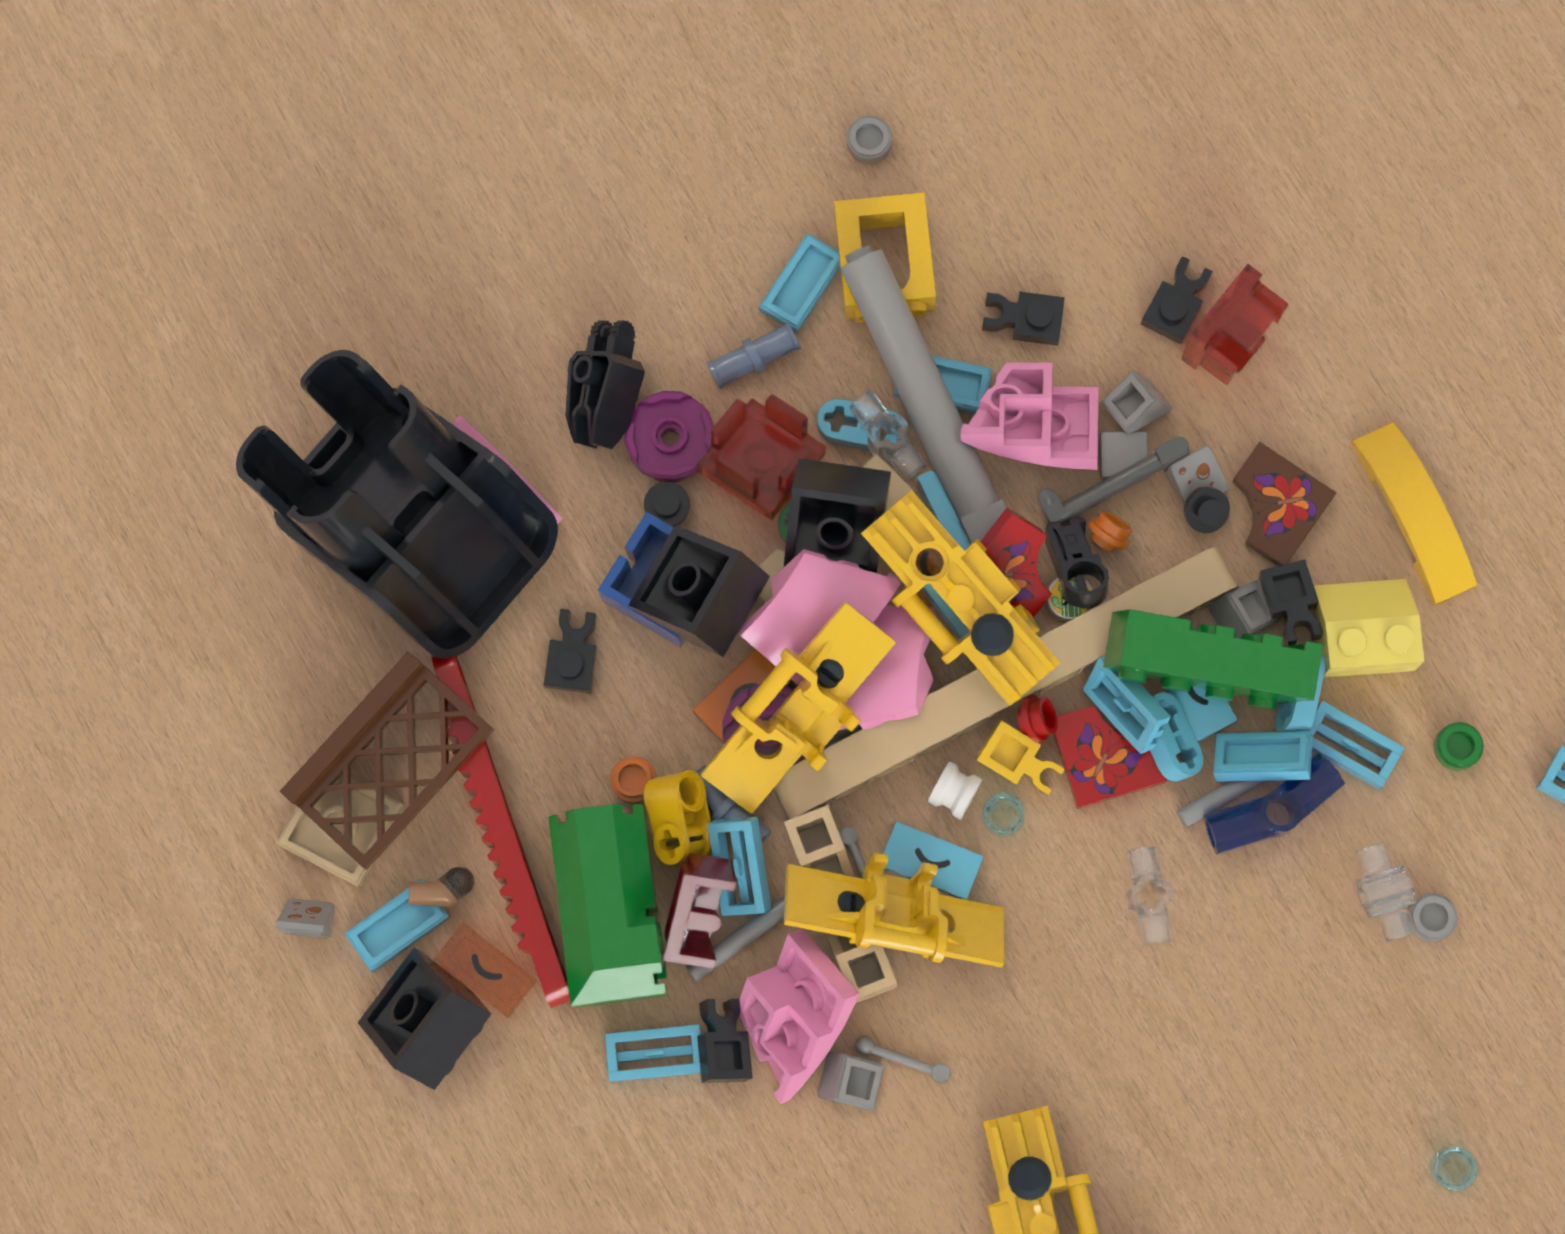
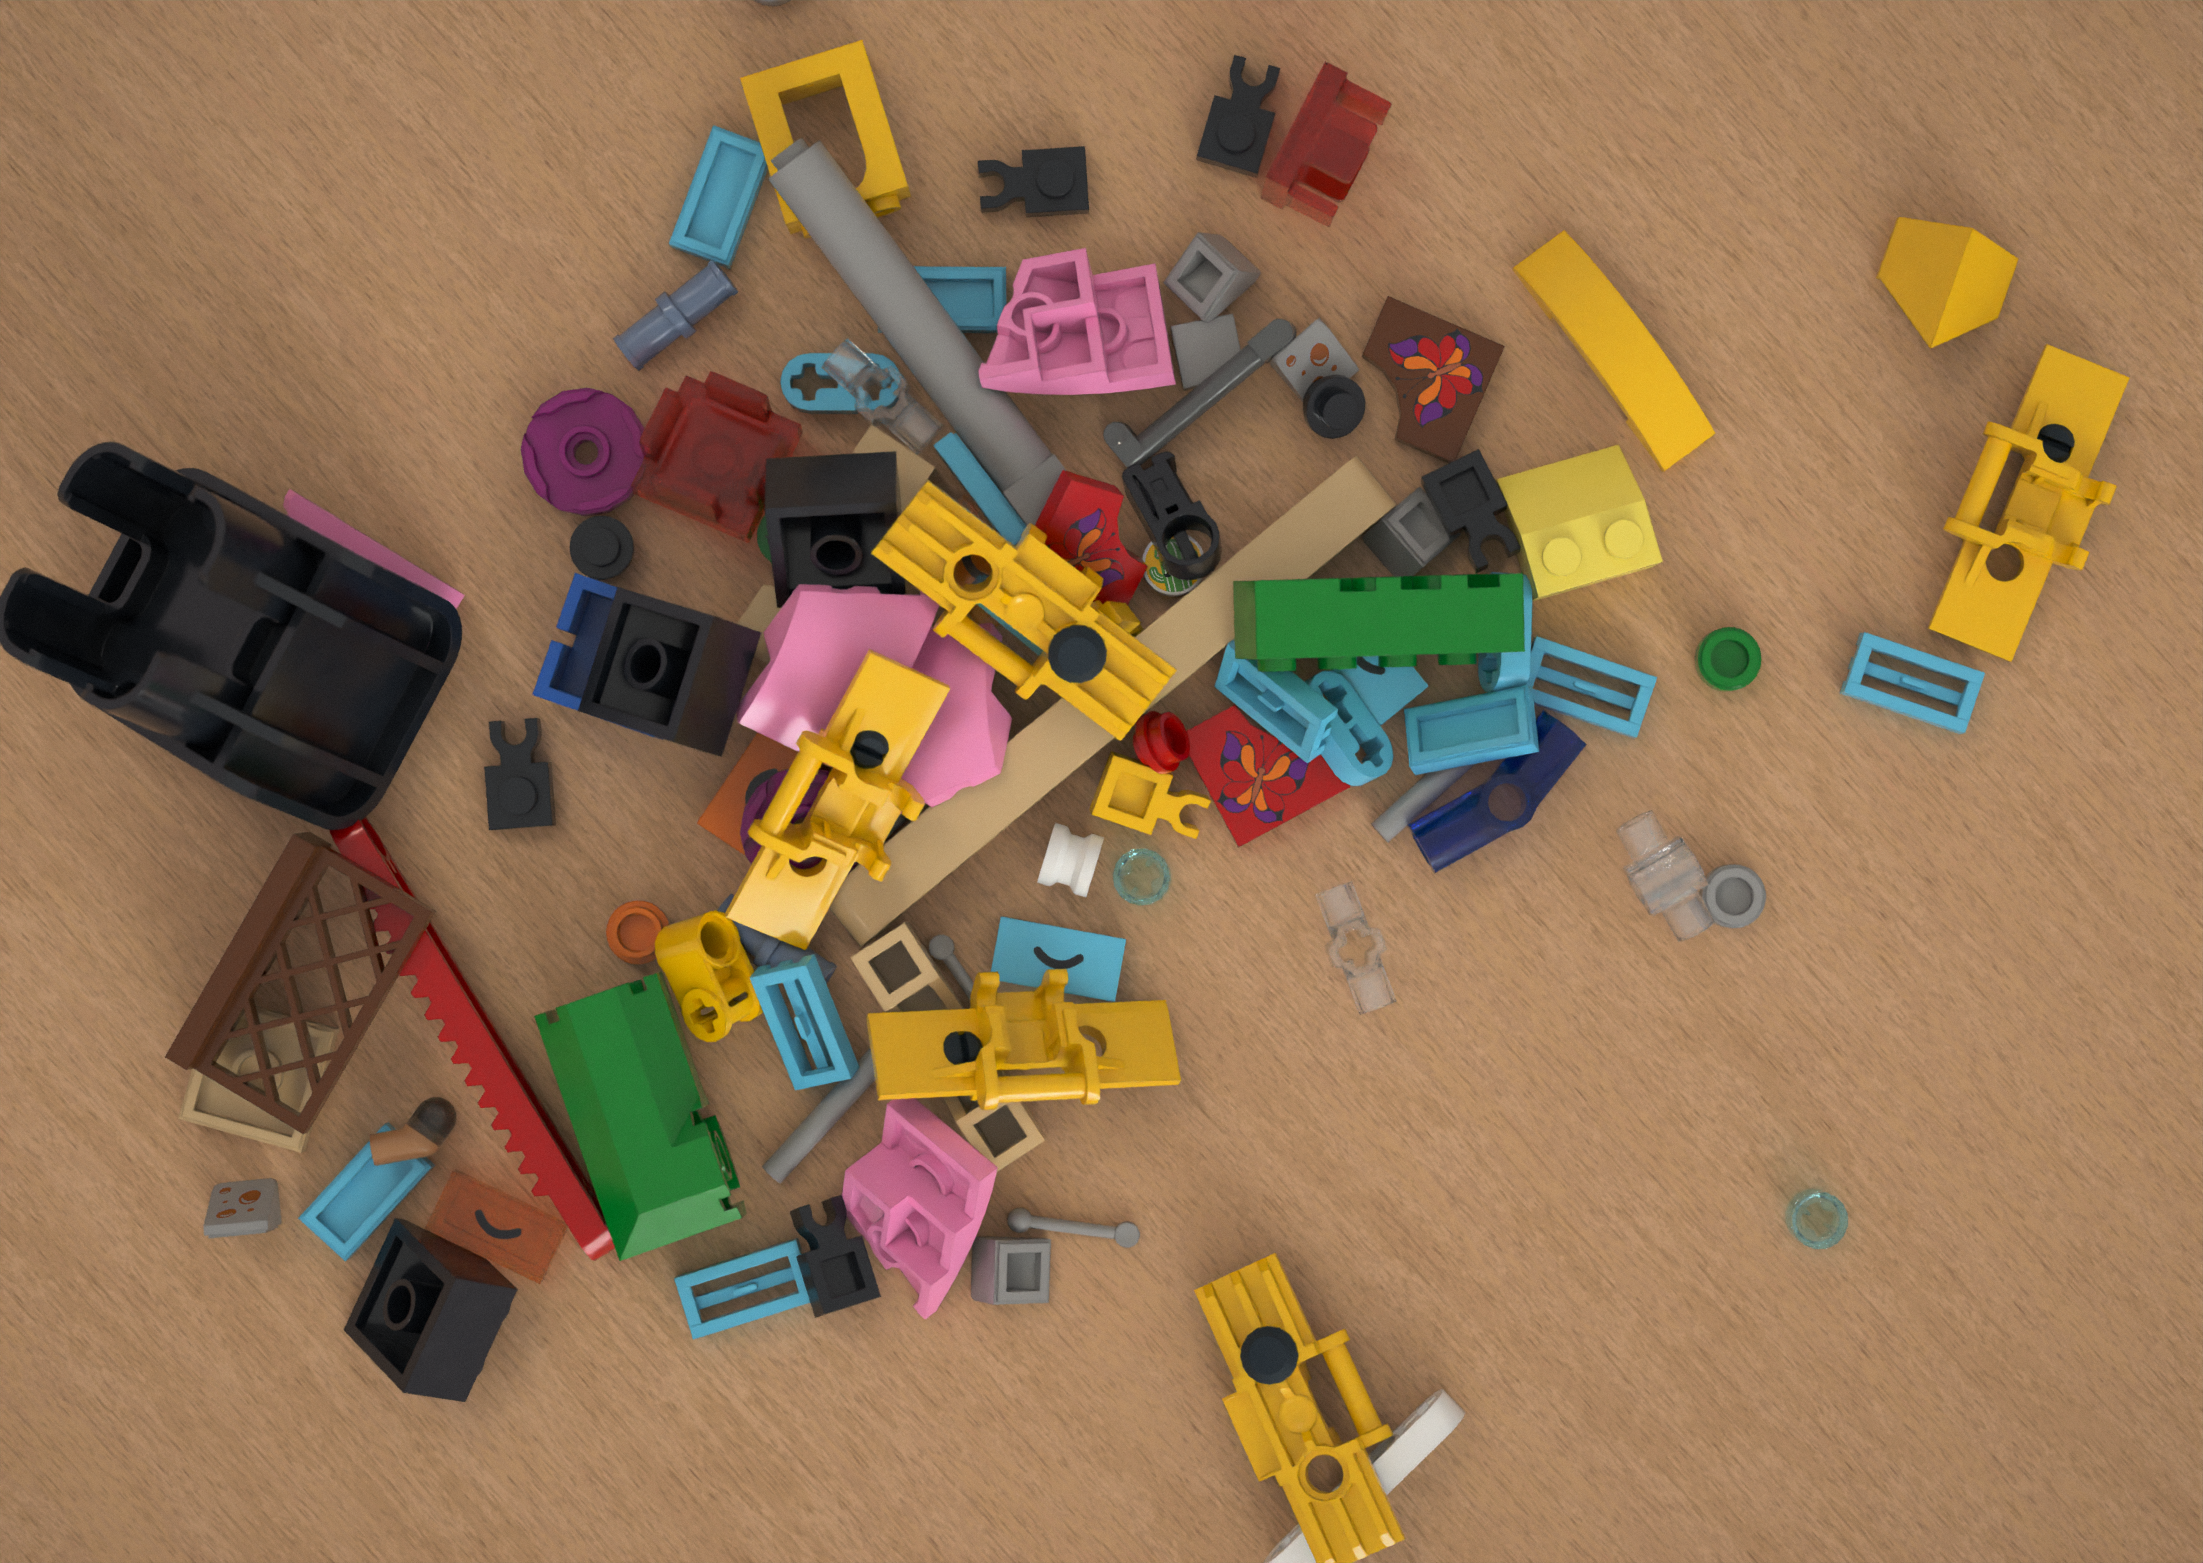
camera: 20 degrees left, 10 degrees up
black hinge [565,320,645,449] -> none
window [662,853,736,969] -> none
orange plate [1088,511,1133,552] -> none

